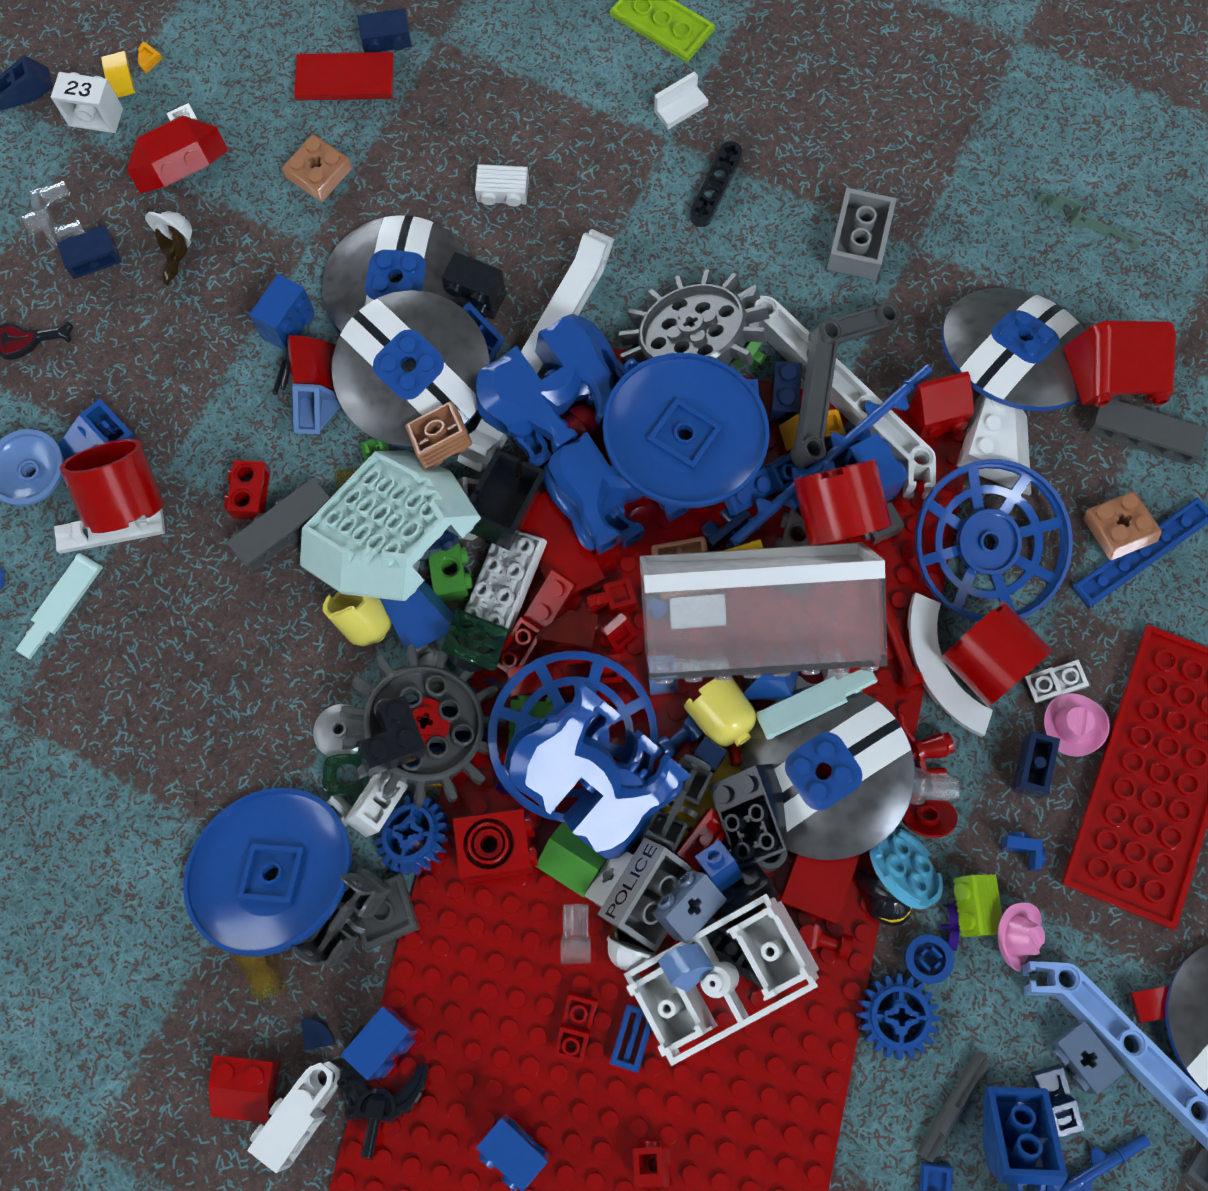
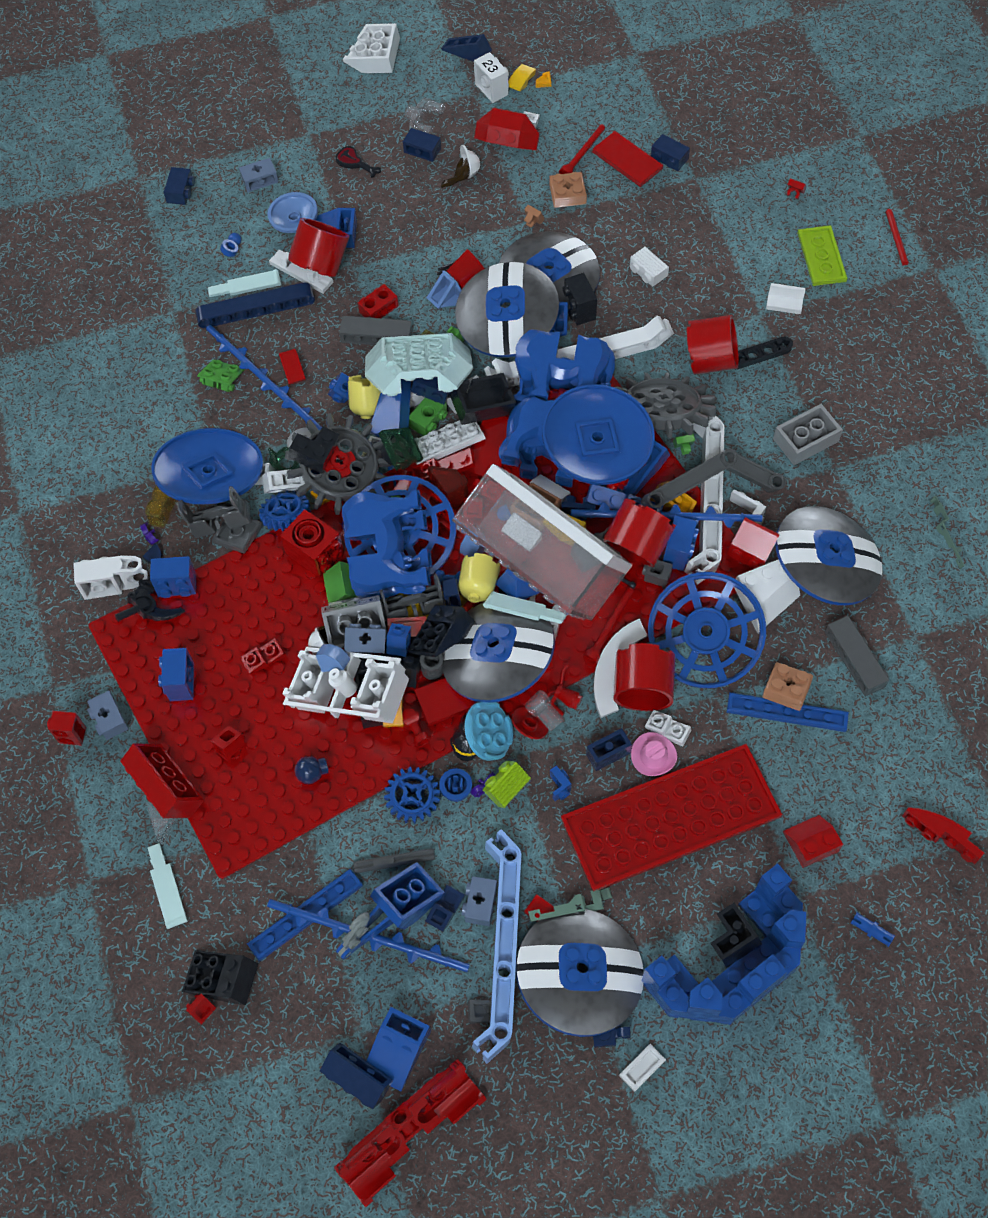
camera: 45 degrees right, 10 degrees down
red slope [208,1054,281,1123] -> none
blue brick [249,274,315,350] -> none
nougat brick [405,401,472,469] -> none
clear piece [561,904,591,964] -> none
blue tile [609,1004,651,1073] -> none
dark blue brick [769,361,802,424] -> none
bright pink hat [998,903,1045,971] -> none
red windscreen [1063,320,1176,407] -> none
none -> dark purple piece [140,522,159,545]
none -> dark blue beam [195,283,315,329]
none -> bright green hinge [197,359,245,392]
none -> blue plant [206,325,322,430]
none -> red slope [279,349,306,385]
none -> dark blue piece [295,756,329,784]
none -> blue brick [328,373,349,403]
none -> nougat tile [524,205,544,228]
none -> sand green piece [528,888,612,922]
none -> white slope [530,474,571,505]
none -> red piece [559,124,605,174]
none -> red brick [687,315,739,375]
none -> white bracket [730,490,766,525]

